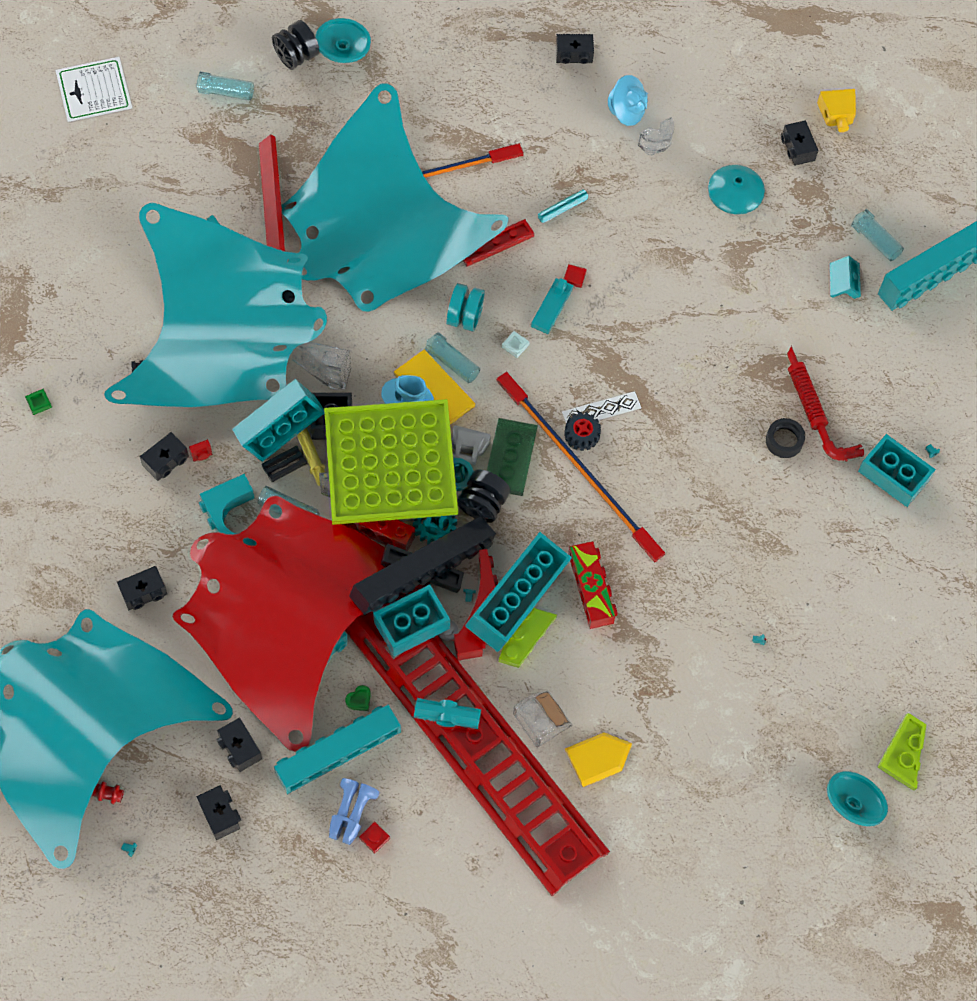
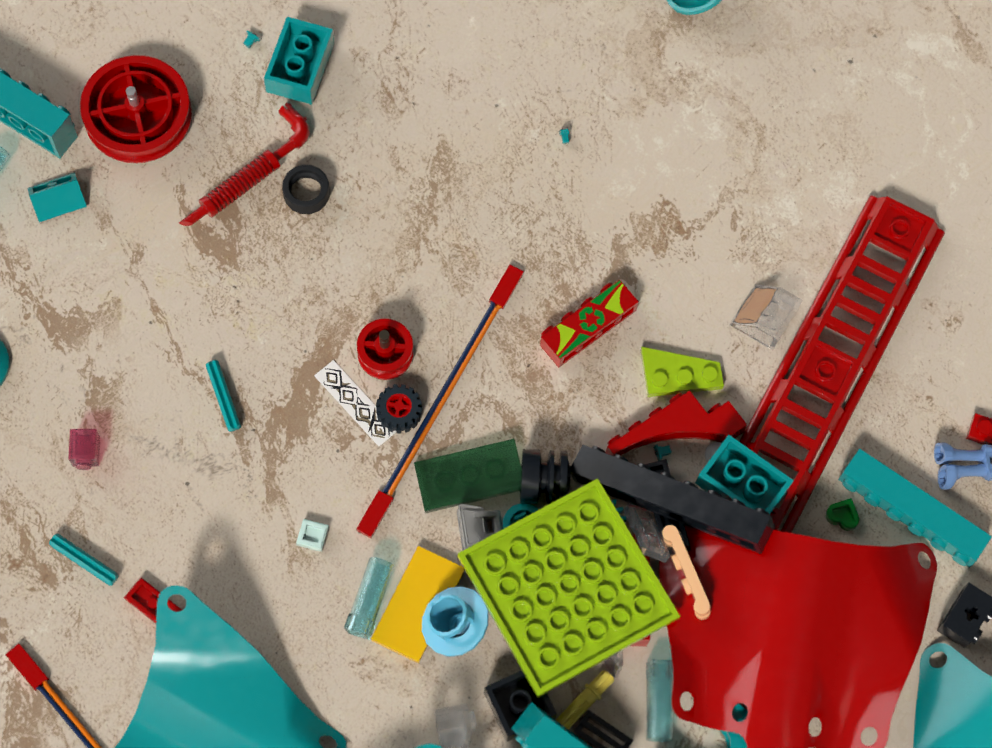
camera: 115 degrees left, 5 degrees up
teal piece [414,698,481,729] -> none
teal wheel [446,283,485,332] -> none
teal brick [465,532,572,652] -> none
teal hinge [531,278,573,334] -> none
red tile [564,264,587,288] -> none
yellow tile [565,732,632,787] -> none
none -> clear pink brick [68,429,100,470]
none -> red wheel [80,55,192,163]
none -> teal axle [206,360,241,432]
none -> red wheel [357,318,413,380]
none -> clear tile [623,504,670,563]
none -> light nougat plate [662,525,711,620]

